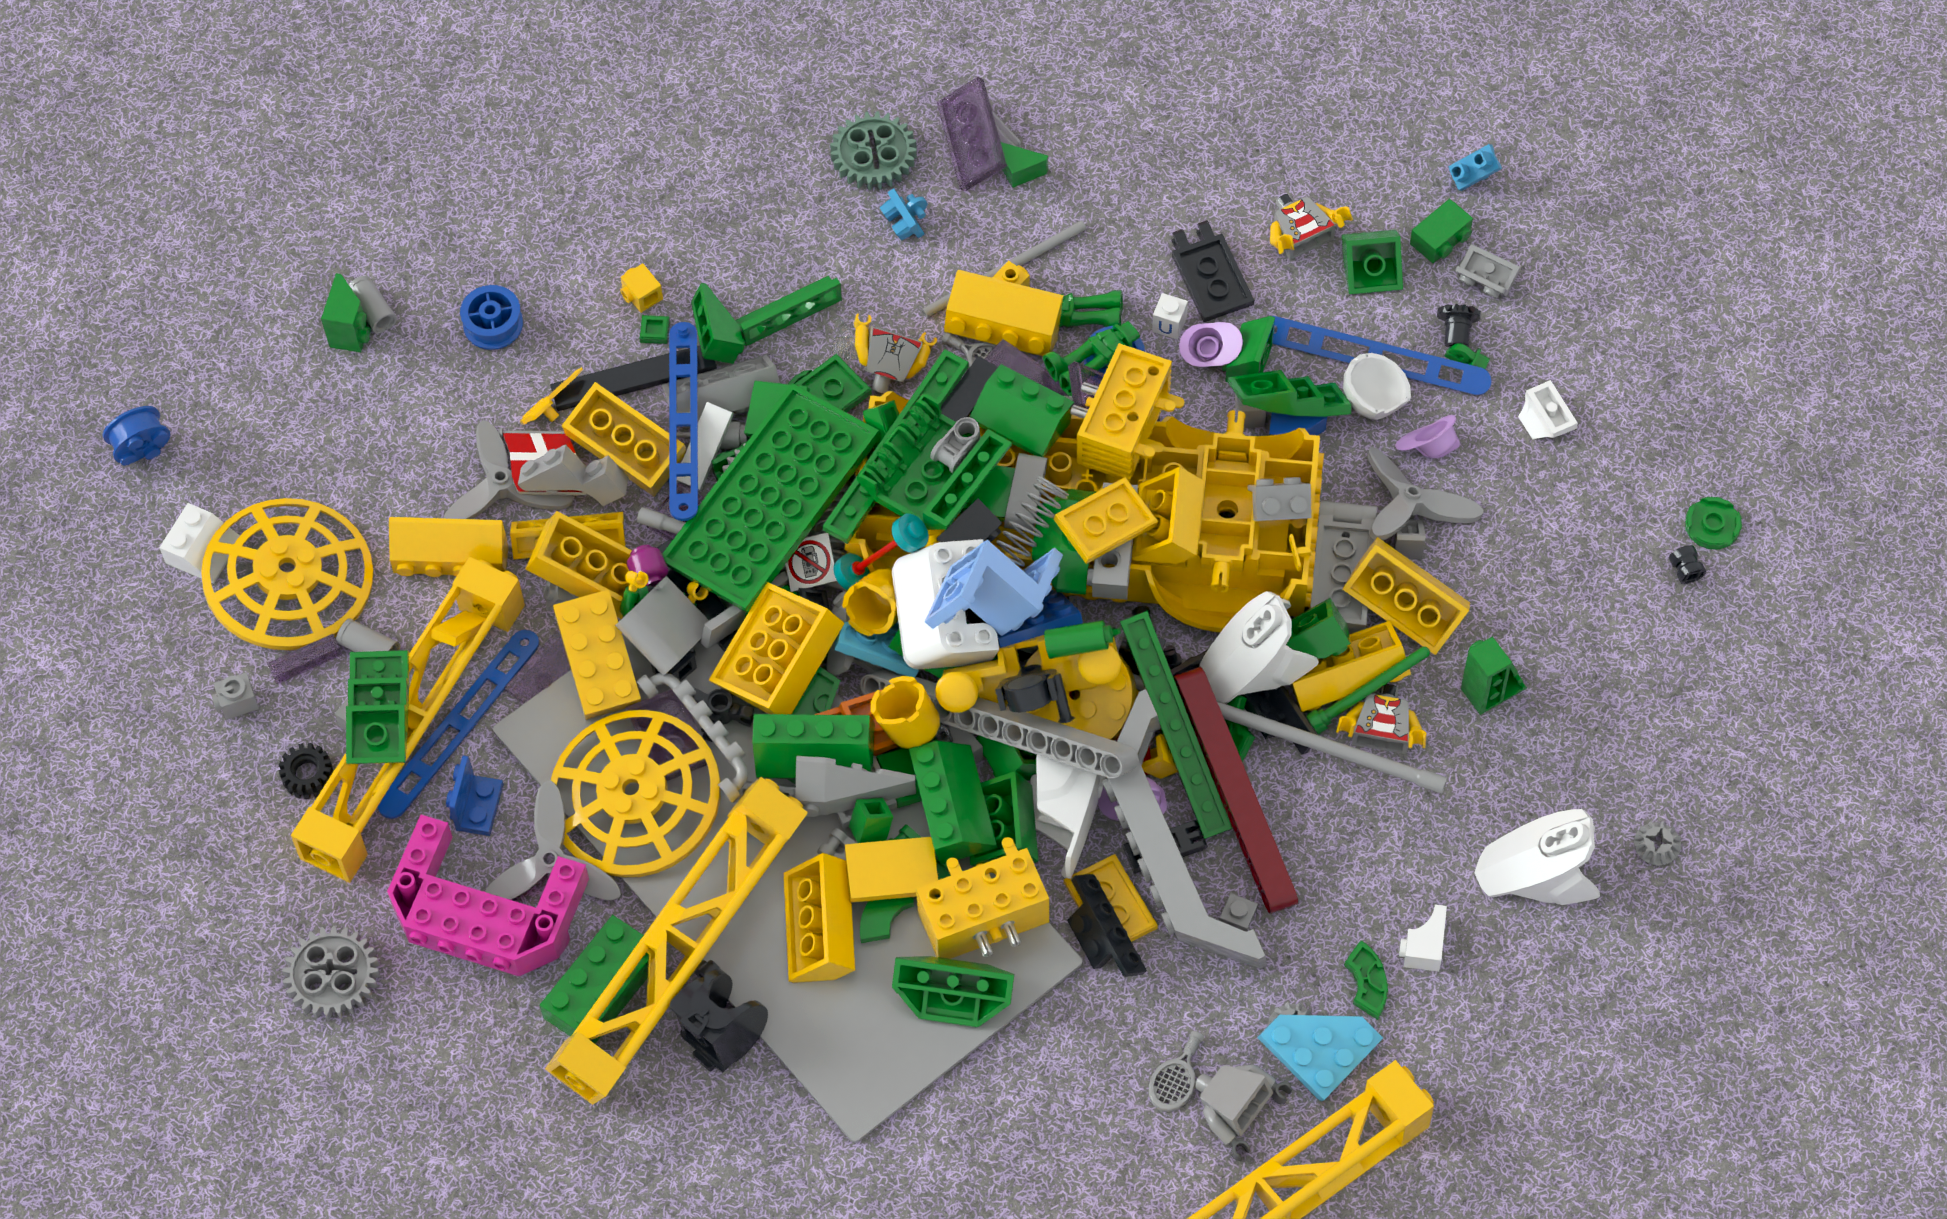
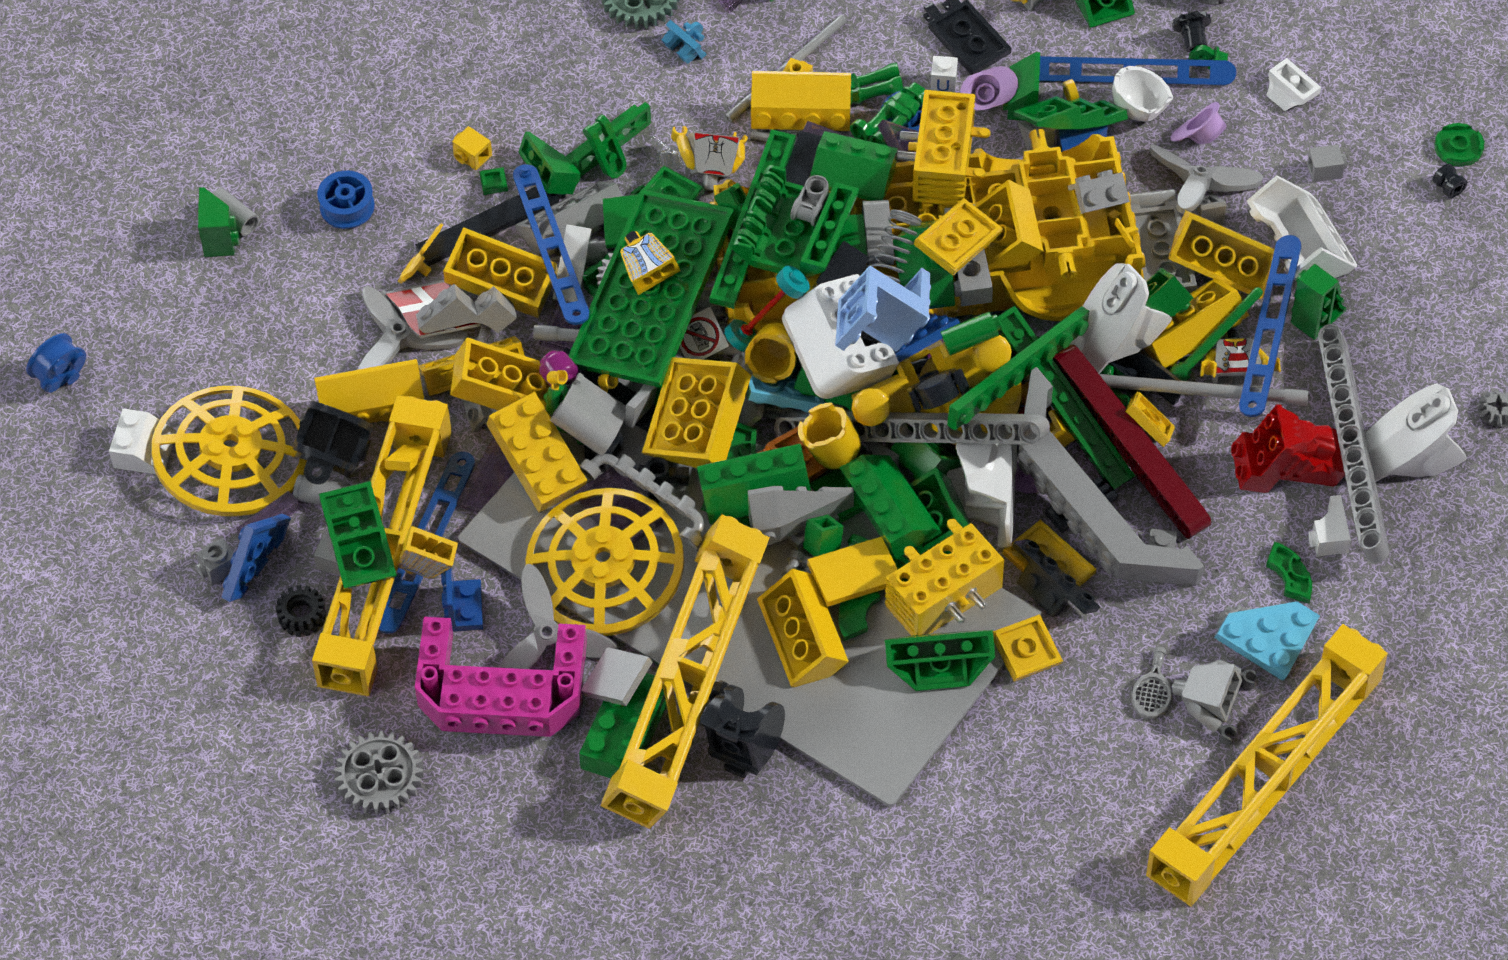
camera: 15 degrees left, 5 degrees down
none -> blue plate [221,514,291,602]
none -> black animal [293,401,374,485]
none -> yellow torso [397,526,458,579]
none -> light grey tile [581,647,653,706]
none -> green plate [582,114,627,179]
none -> torso [620,231,681,295]
none -> green plate [947,306,1090,430]
none -> yellow tile [993,614,1063,682]
none -> yellow tile [1062,79,1079,101]
none -> yellow tile [1126,391,1175,447]
none -> red brick [1231,404,1345,493]
none -> blue piece [1239,235,1302,417]
none -> white windscreen [1247,175,1357,278]
none -> light grey brick [1307,144,1347,182]
none -> light grey beam [1318,324,1389,563]

